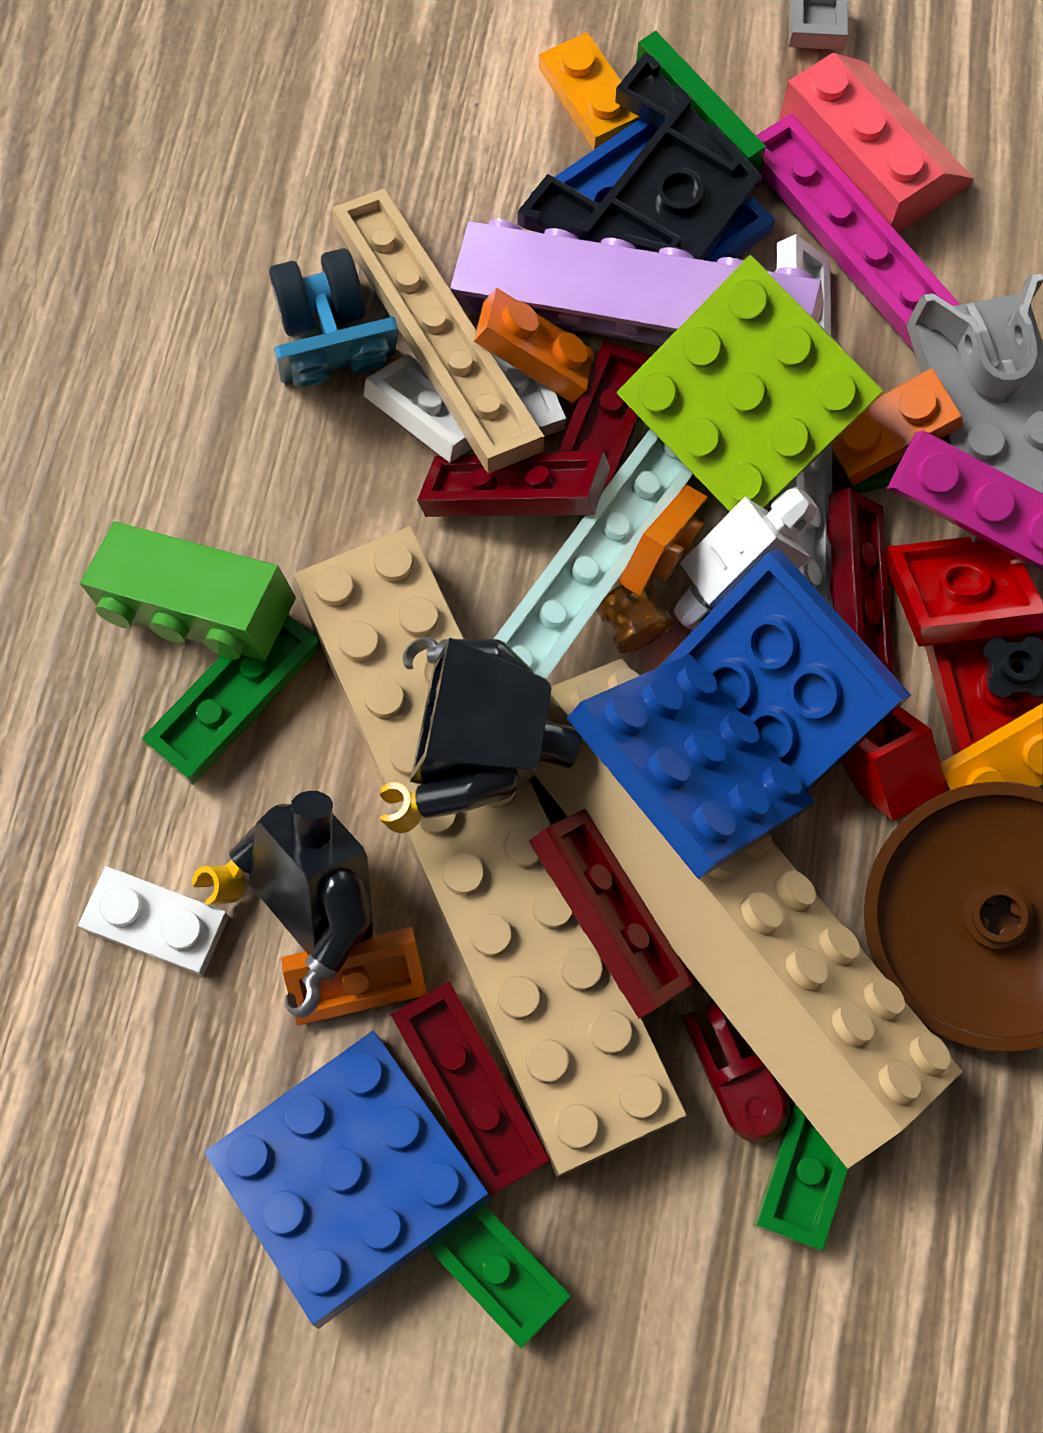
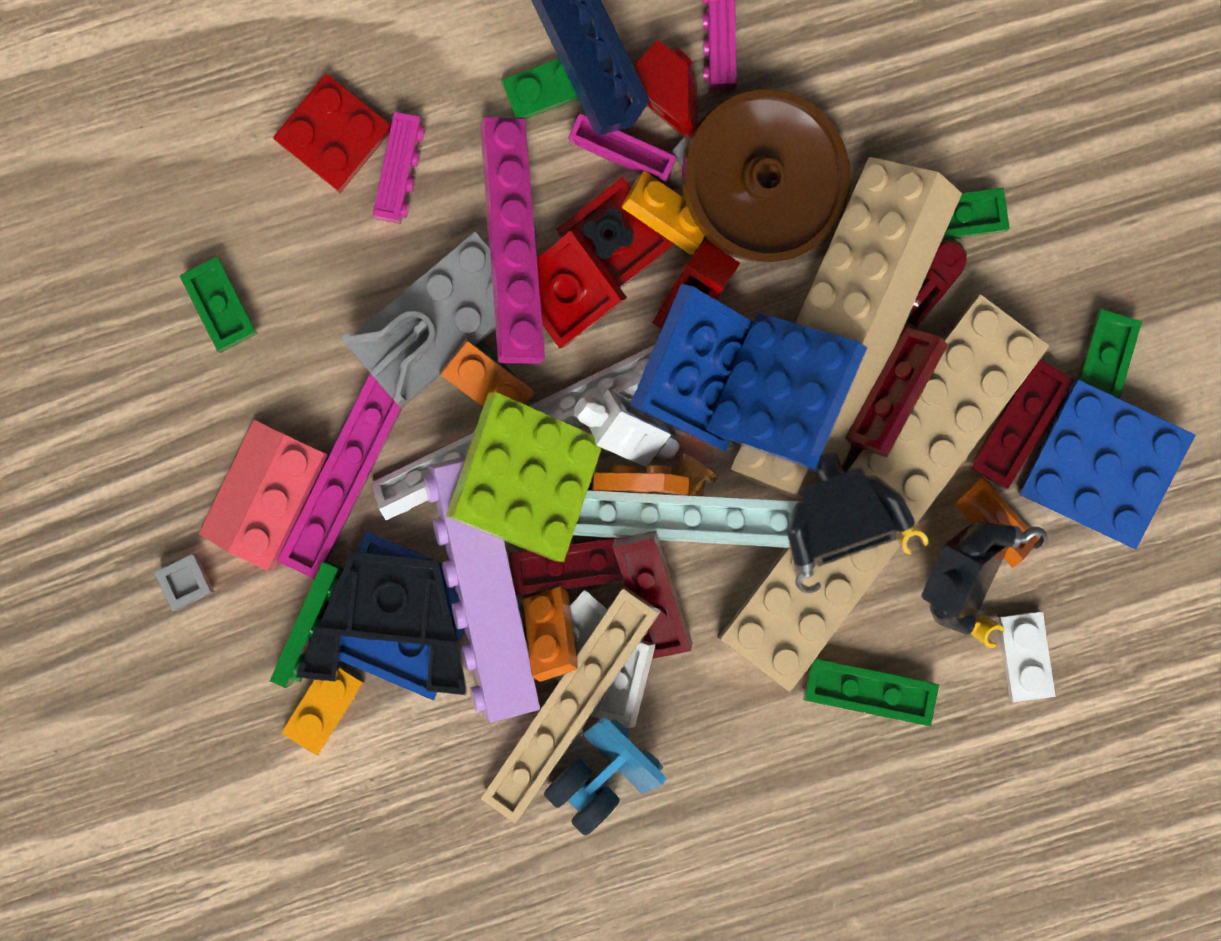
camera: 115 degrees left, 15 degrees up
bright green brick [80,521,296,661] -> none
dark red plate [826,488,894,675] -> none

